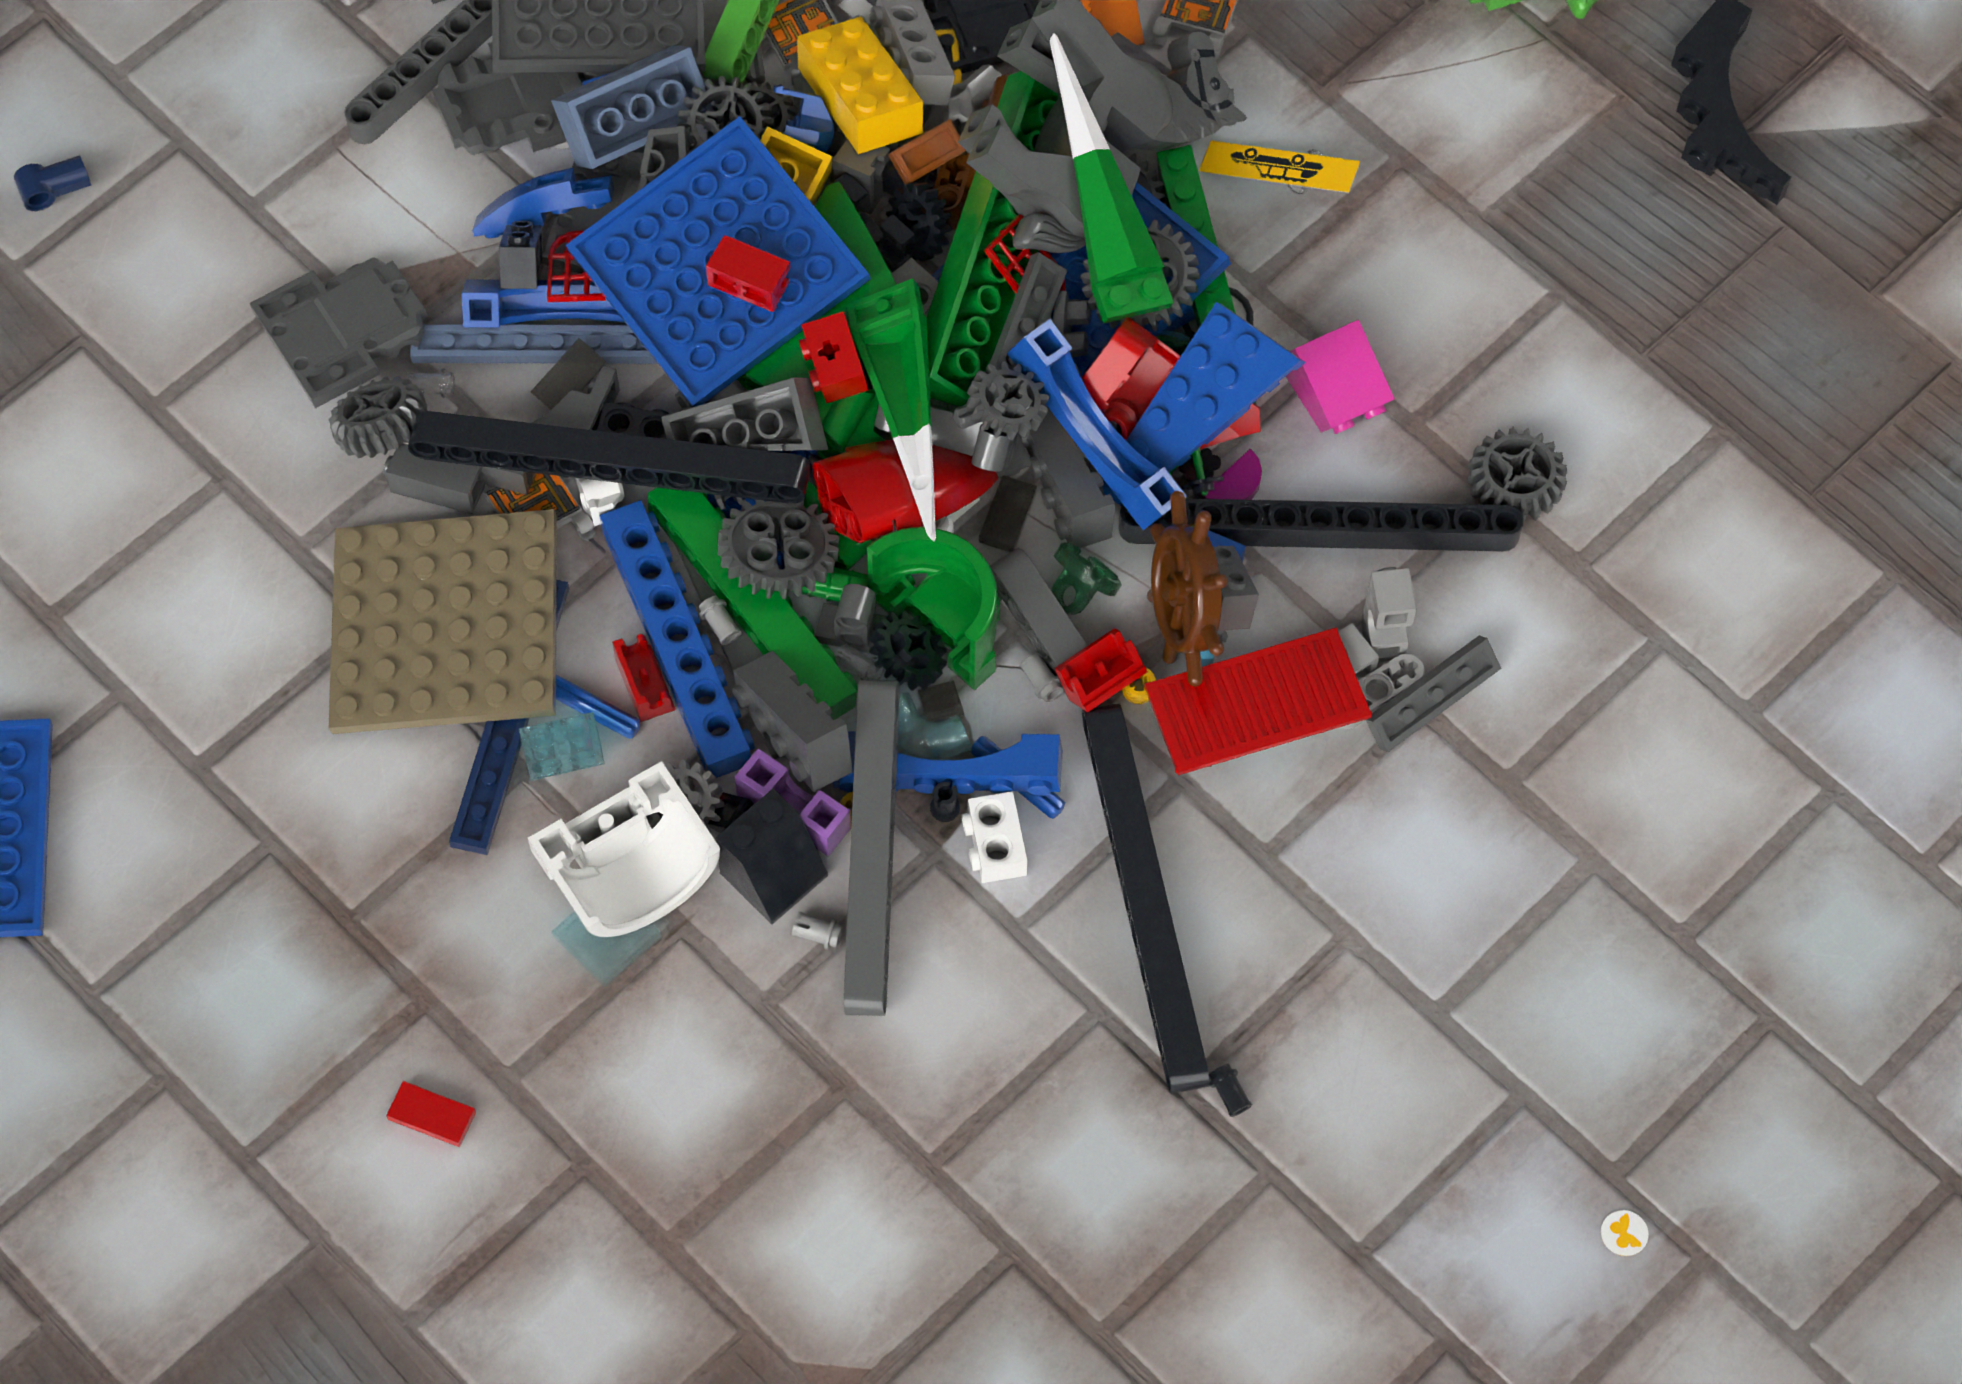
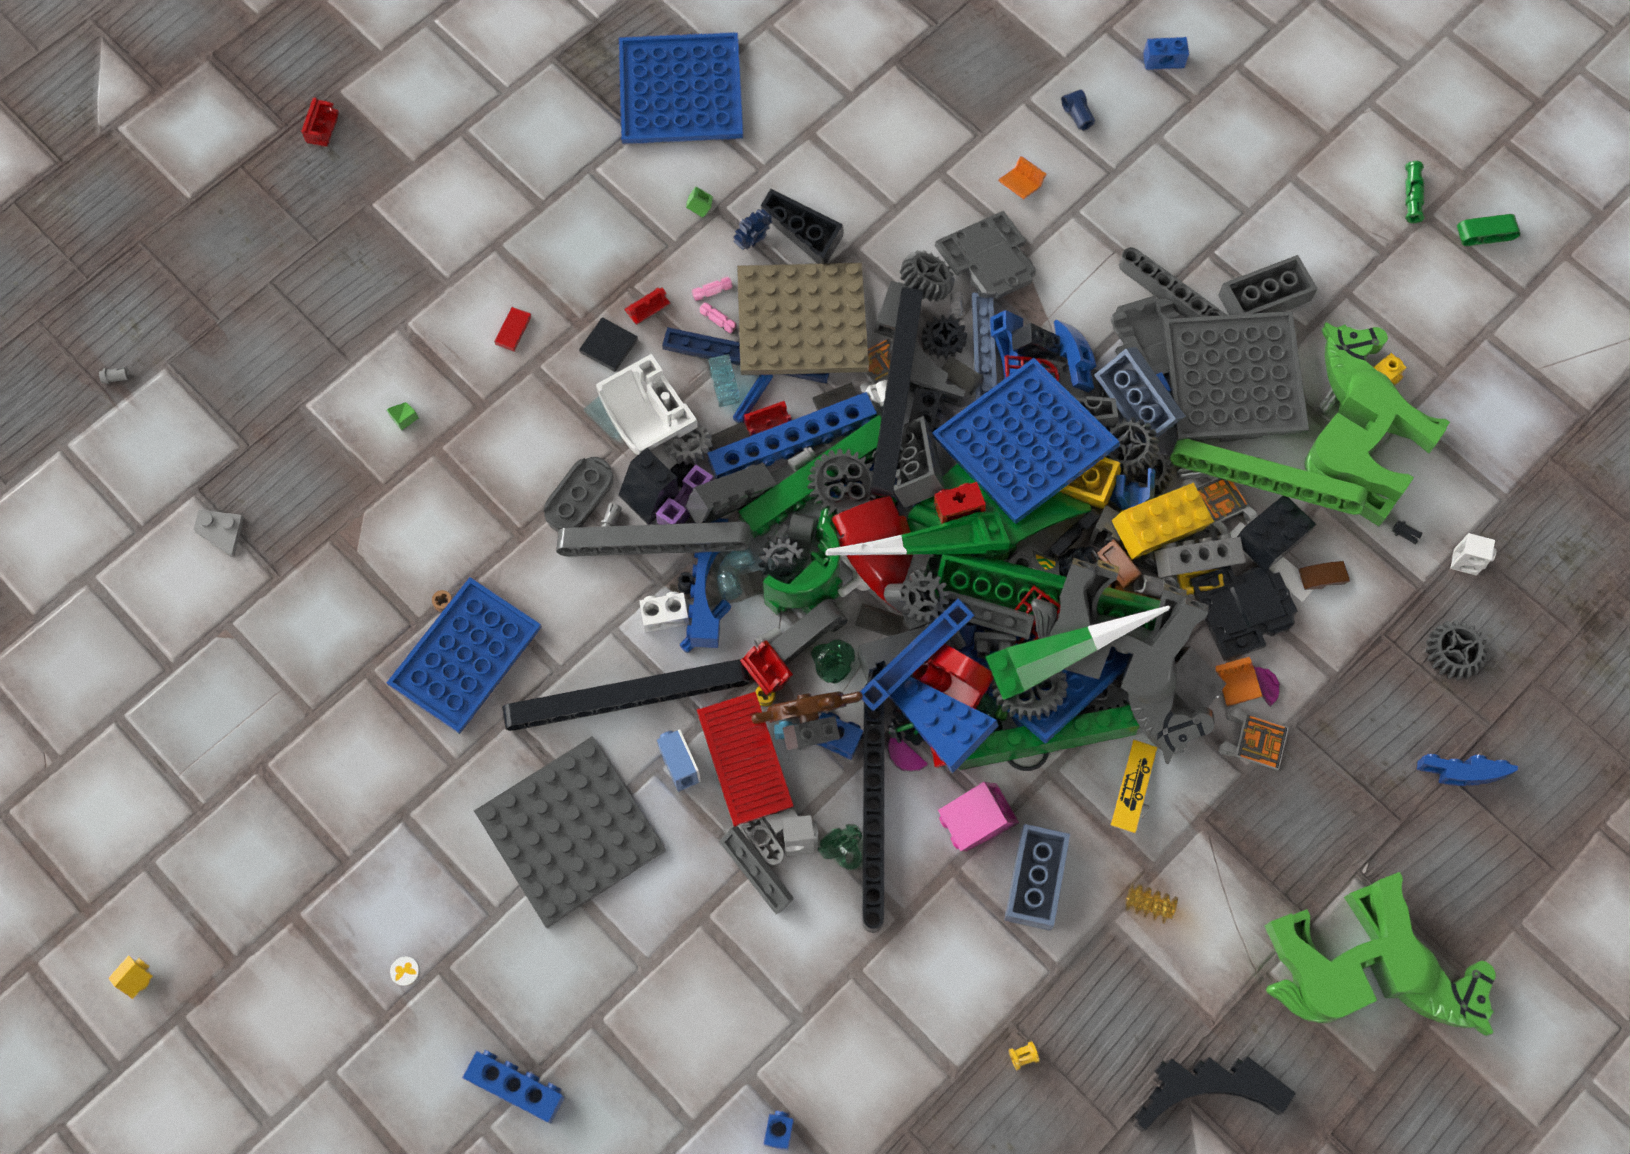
camera: 90 degrees right, 5 degrees up
red hinge [706,235,790,312] -> none
black pin [1209,1064,1252,1117] -> none
dark grey gear [1467,426,1567,521] -> none
none -> blue plate [386,577,542,734]
none -> bright green slope [387,402,419,431]
none -> medium nougat bush [432,590,453,612]
none -> blue brick [462,1050,565,1124]
none -> dark grey plate [474,736,666,928]
none -> dark grey tile [544,457,613,531]
none -> black tile [579,317,638,372]
none -> red hinge [624,287,671,325]
none -> medium blue piece [657,729,701,792]
none -> bright green slope [686,187,713,217]
none -> bright pink axle [692,277,732,301]
none -> bright pink axle [700,302,737,333]
none -> clear smoke tile [708,422,750,452]
none -> dark blue gear [733,209,773,250]
none -> black wedge [761,189,844,265]
none -> blue brick [763,1111,794,1151]
none -> clear smoke tile [813,382,858,411]
none -> clear green tile [818,824,862,870]
none -> black gear [921,314,968,360]
none -> orange piece [998,156,1047,199]
none -> sand blue brick [1004,824,1070,931]
none -> yellow bush [1009,1041,1040,1070]
none -> dark grey sticker [1032,550,1059,575]
none -> clear yellow piece [1125,882,1178,924]

